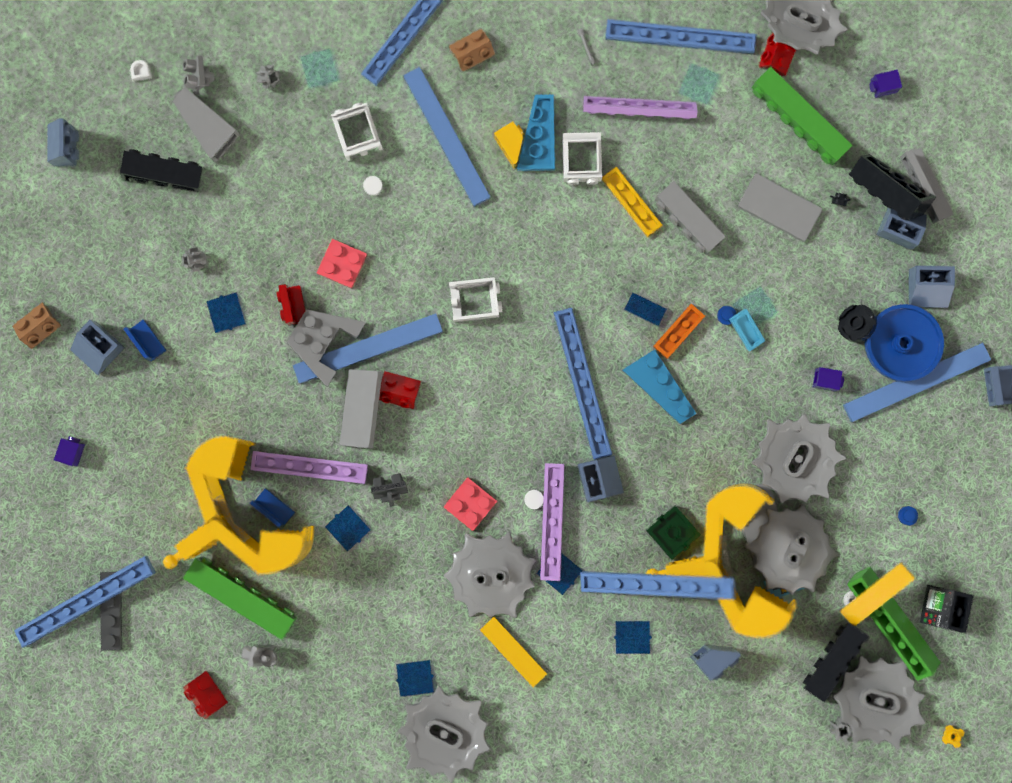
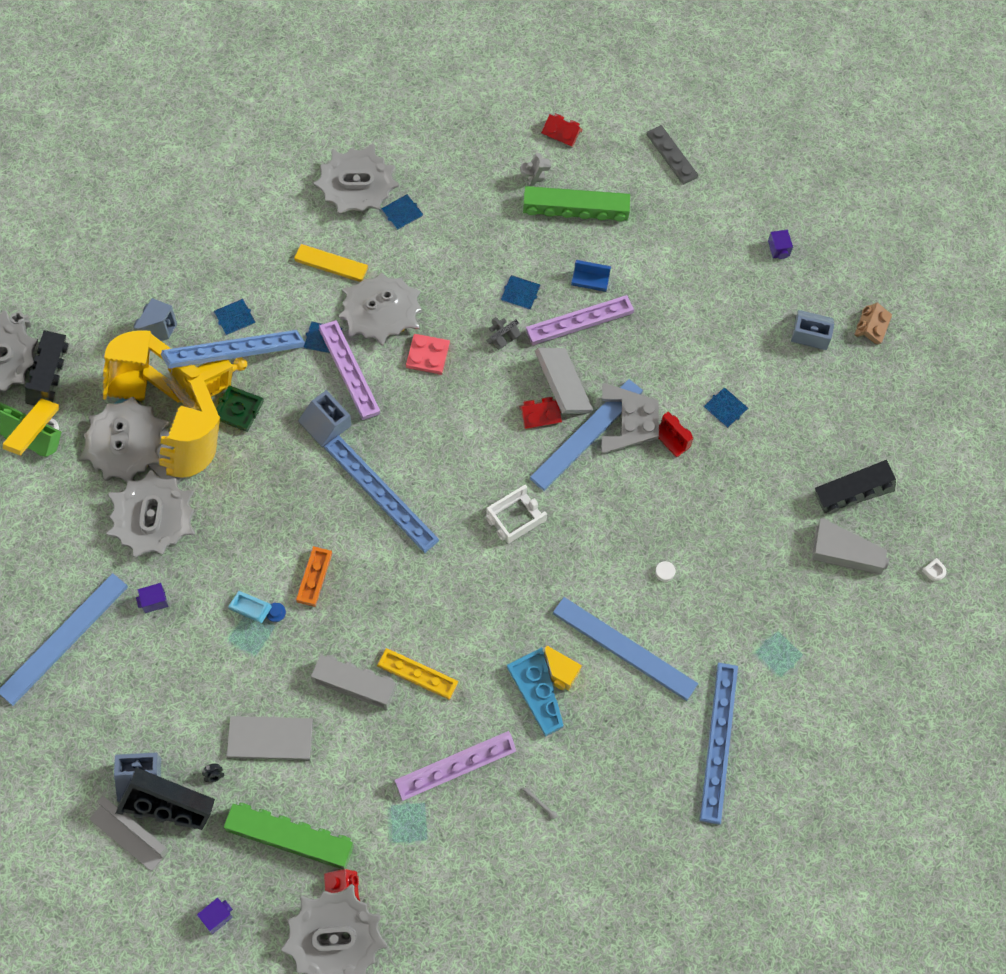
camera: 145 degrees right, 20 degrees down
medium blue tile [14,556,156,648] -> none
sand blue slope [47,118,79,166] -> none
blue panel [123,319,167,362] -> none
yellow piece [163,436,315,574] -> none
light grey gear [182,247,206,272] -> none
light grey hips [183,55,215,95] -> none
light grey gear [256,65,280,89] -> none
coral plate [317,239,367,289] -> none
white window [331,103,383,161] -> none
medium nougat bracket [449,29,495,72] -> none
white tile [524,490,544,509] -> none
white window [562,132,602,185] -> none
medium blue tile [605,19,756,54] -> none
dark azure wing [622,349,696,424] -> none
clear blue tile [624,293,667,326] -> none
black tile [838,305,877,342] -> none
blue dish [865,304,944,382] -> none
blue plate [898,506,918,526] -> none
sand blue slope [909,266,955,308] -> none

